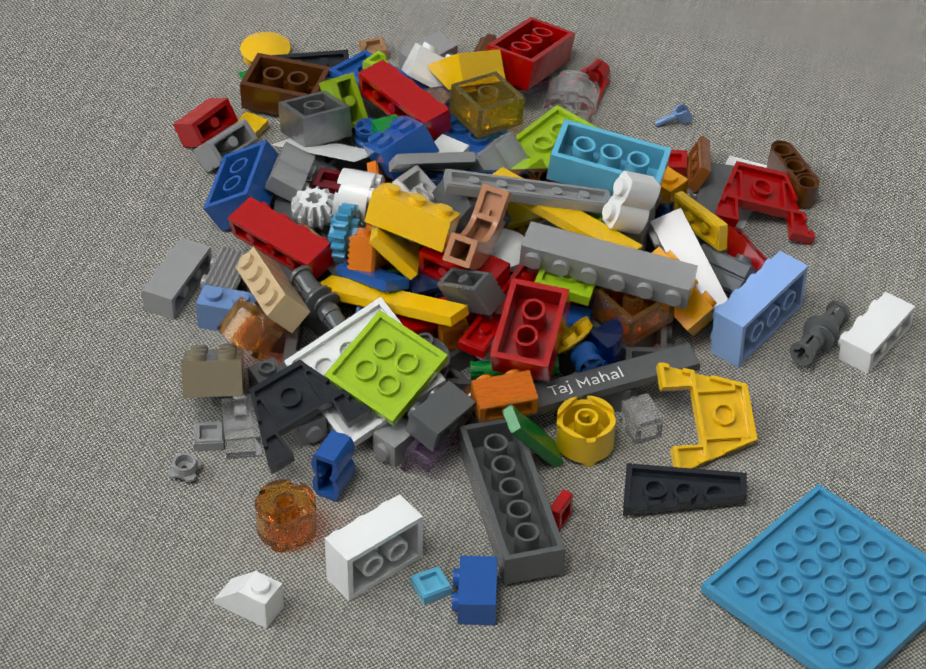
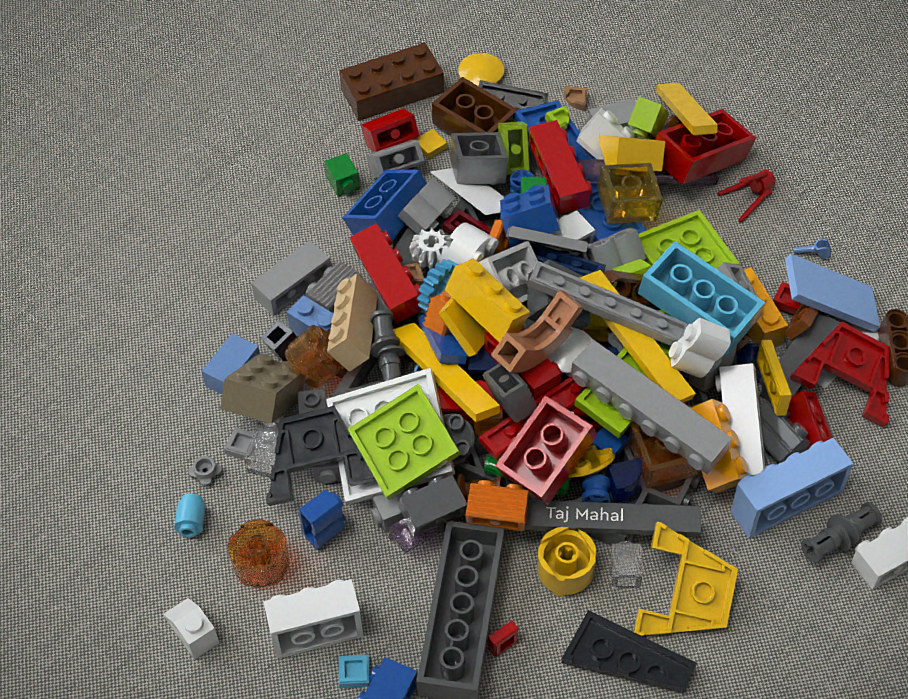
camera: 25 degrees right, 10 degrees up
green tile [503,405,564,468] -> none
clear brick [544,70,600,123] -> none
none -> medium azure brick [174,494,206,538]
none -> medium blue brick [202,333,260,394]
none -> black brick [260,320,308,362]
none -> green brick [324,153,360,197]
none -> reddish brown brick [339,43,444,121]
none -> lime brick [628,96,669,140]
none -> yellow tile [656,83,718,136]
none -> light blue tile [785,254,880,332]

